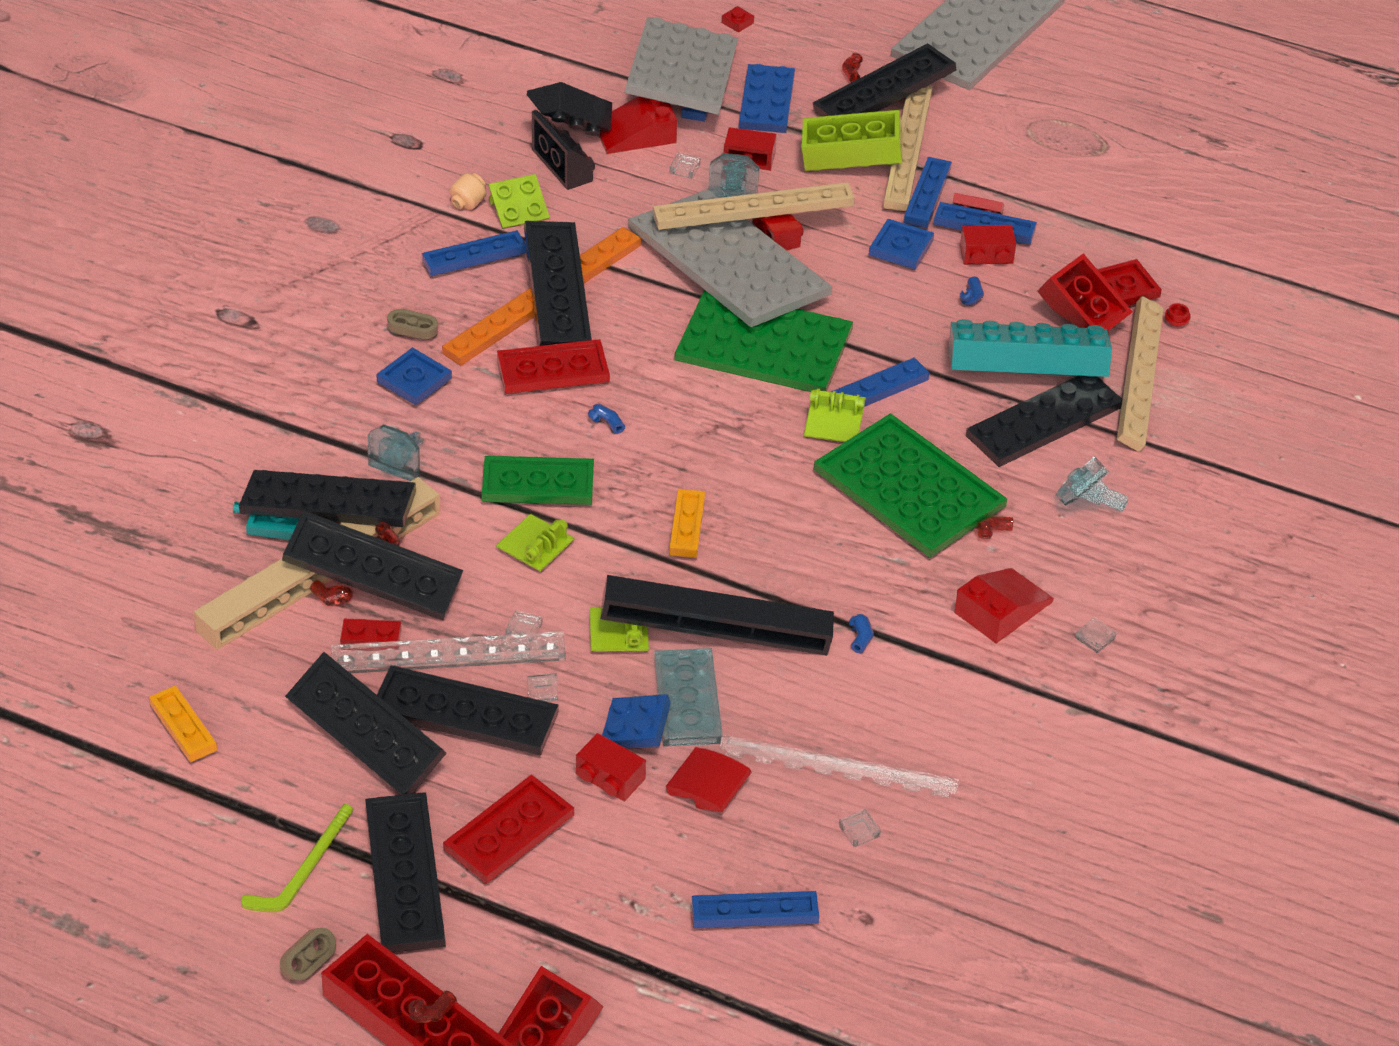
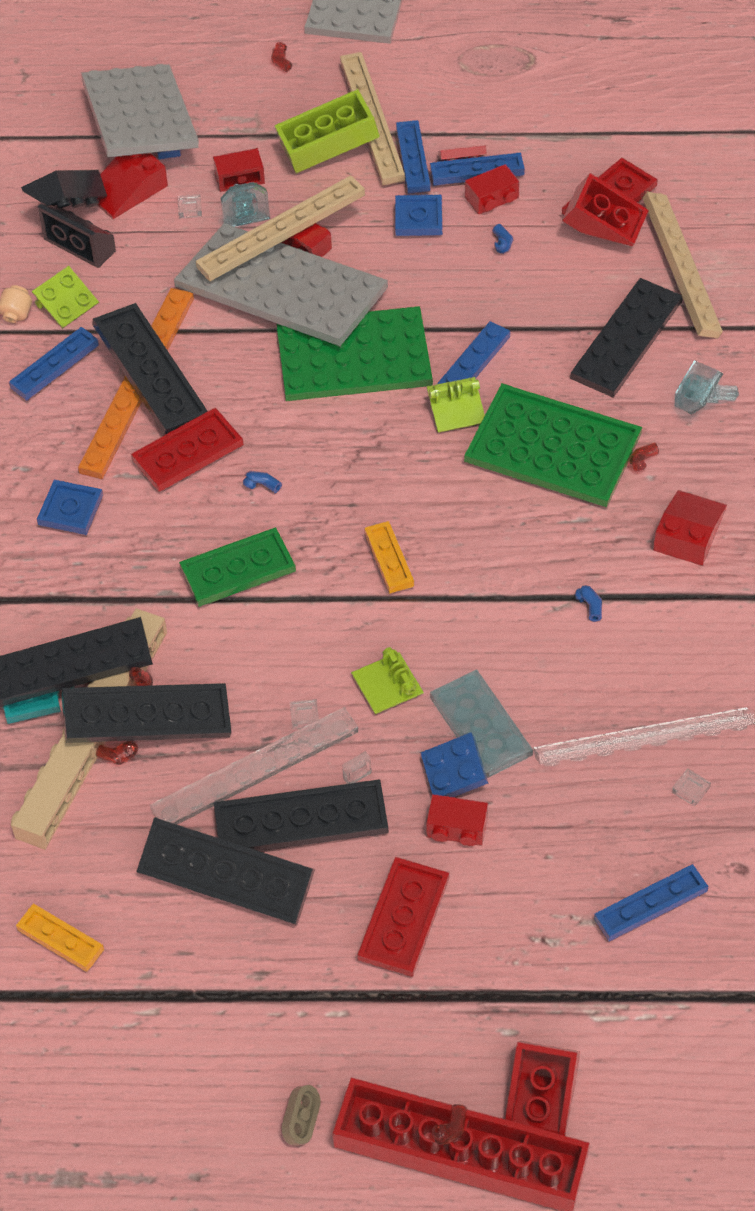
camera: 20 degrees left, 10 degrees up
lime piece [241,804,353,912] -> none
red plate [340,618,402,650] -> none
black plate [365,792,446,953] -> none
clear light blue piece [368,424,424,481] -> none
dark tan plate [387,309,438,340] -> none
lime hinge [496,514,575,572] -> none
black brick [600,575,834,656] -> none
red slope [666,747,752,813] -> none
red plate [722,6,754,33] -> none
blue plate [739,64,795,133] -> none
black plate [813,43,957,117] -> none
teal brick [948,319,1112,377] -> none
red plate [1165,303,1191,327] -> none

